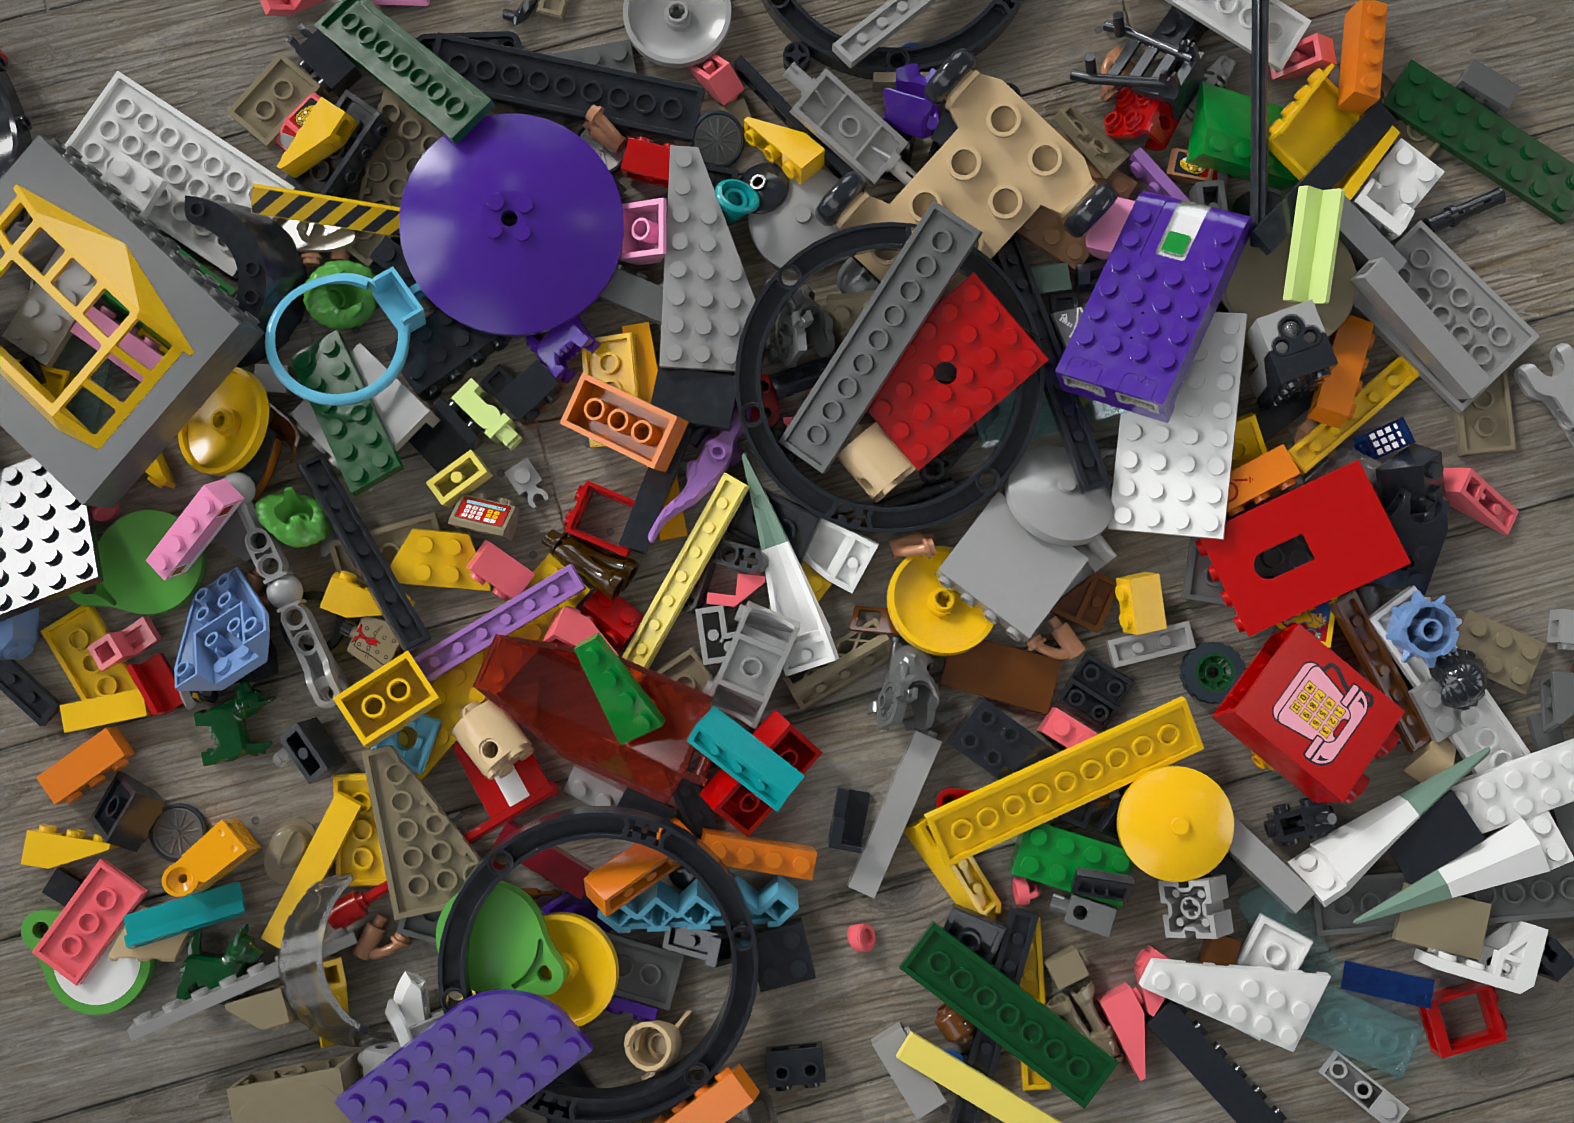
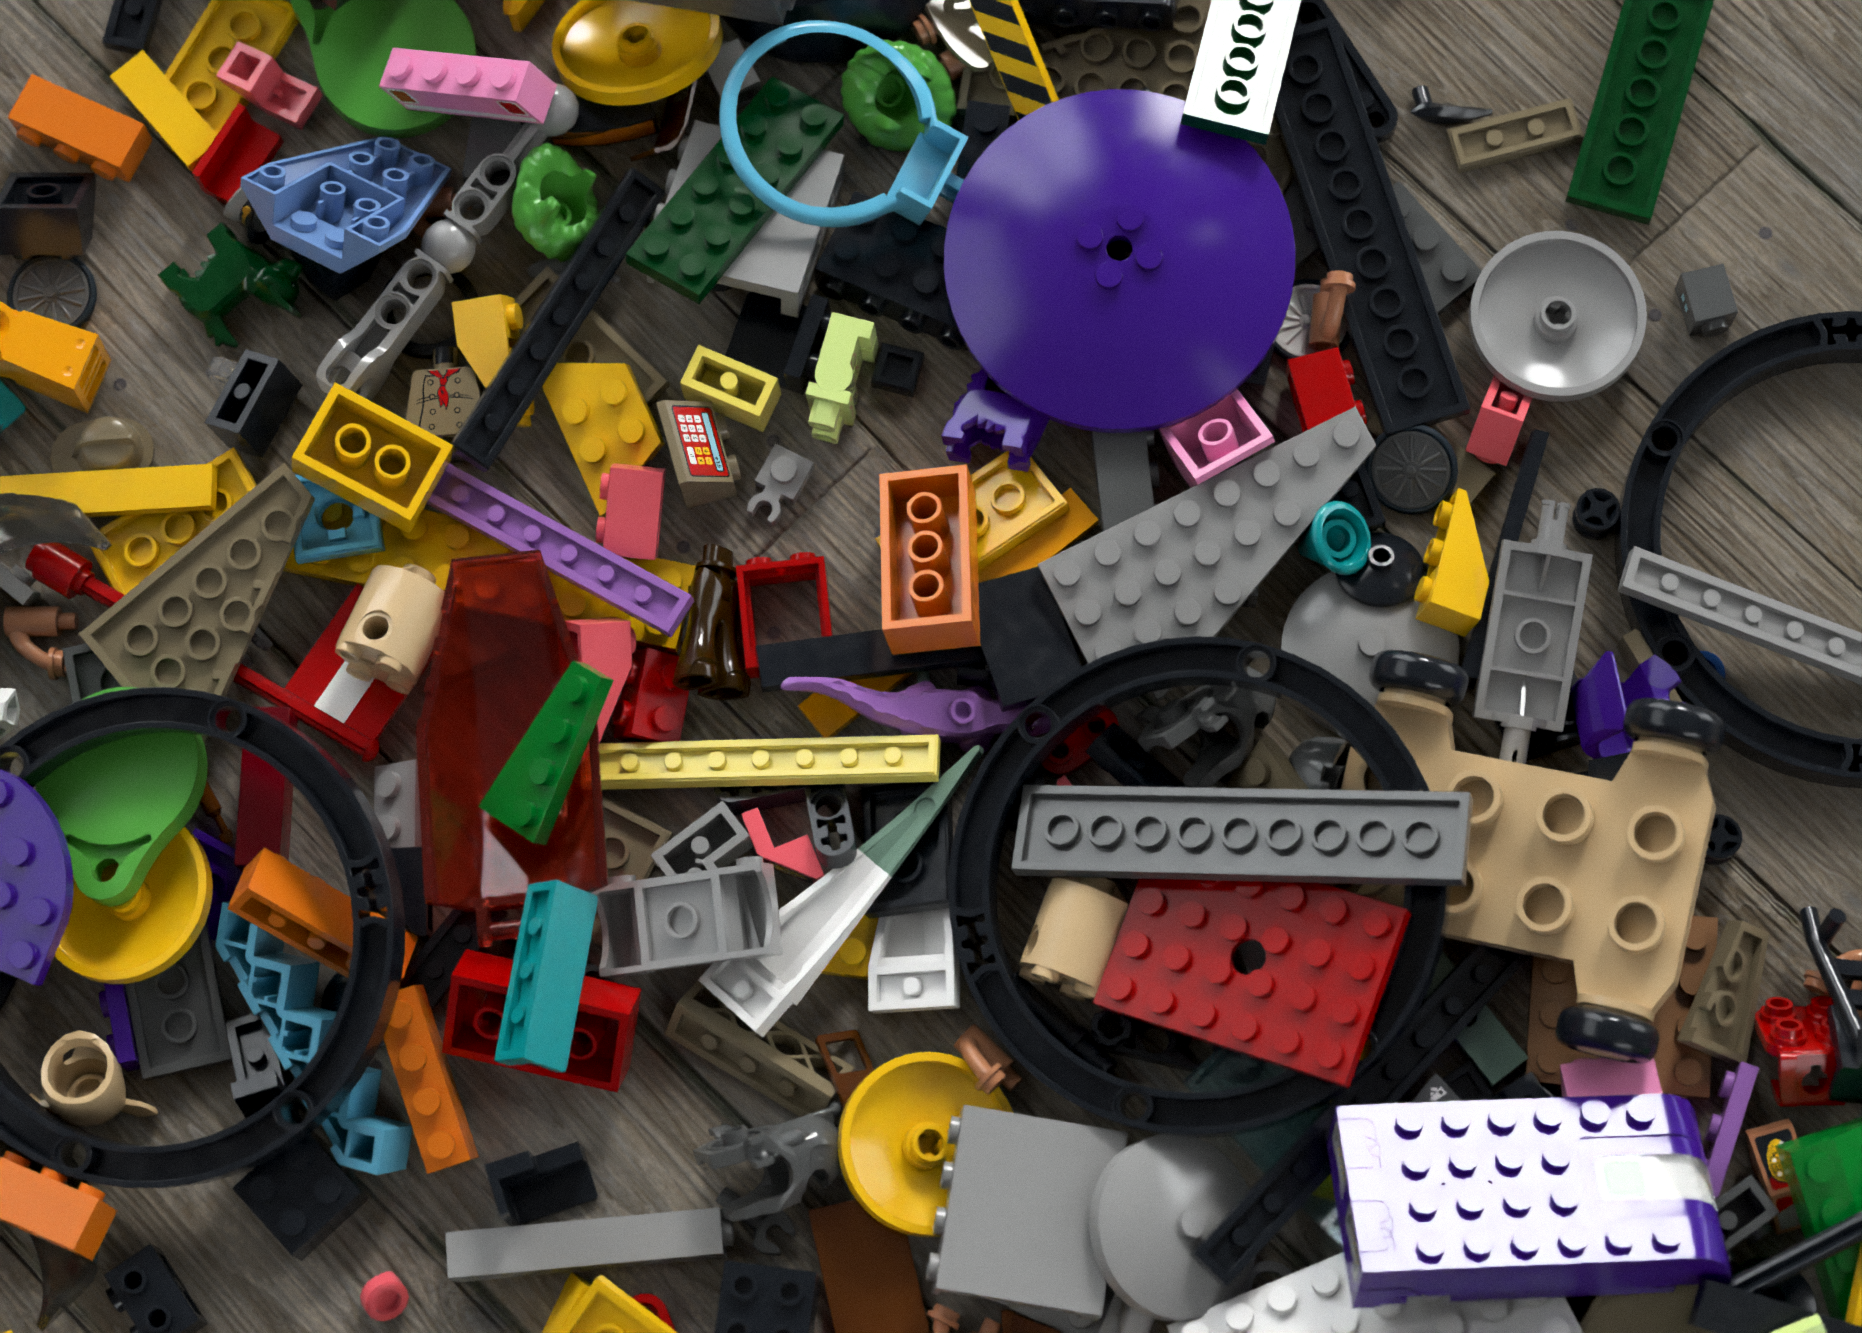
camera: 65 degrees right, 10 degrees down
black brick [496,360,563,425] -> none

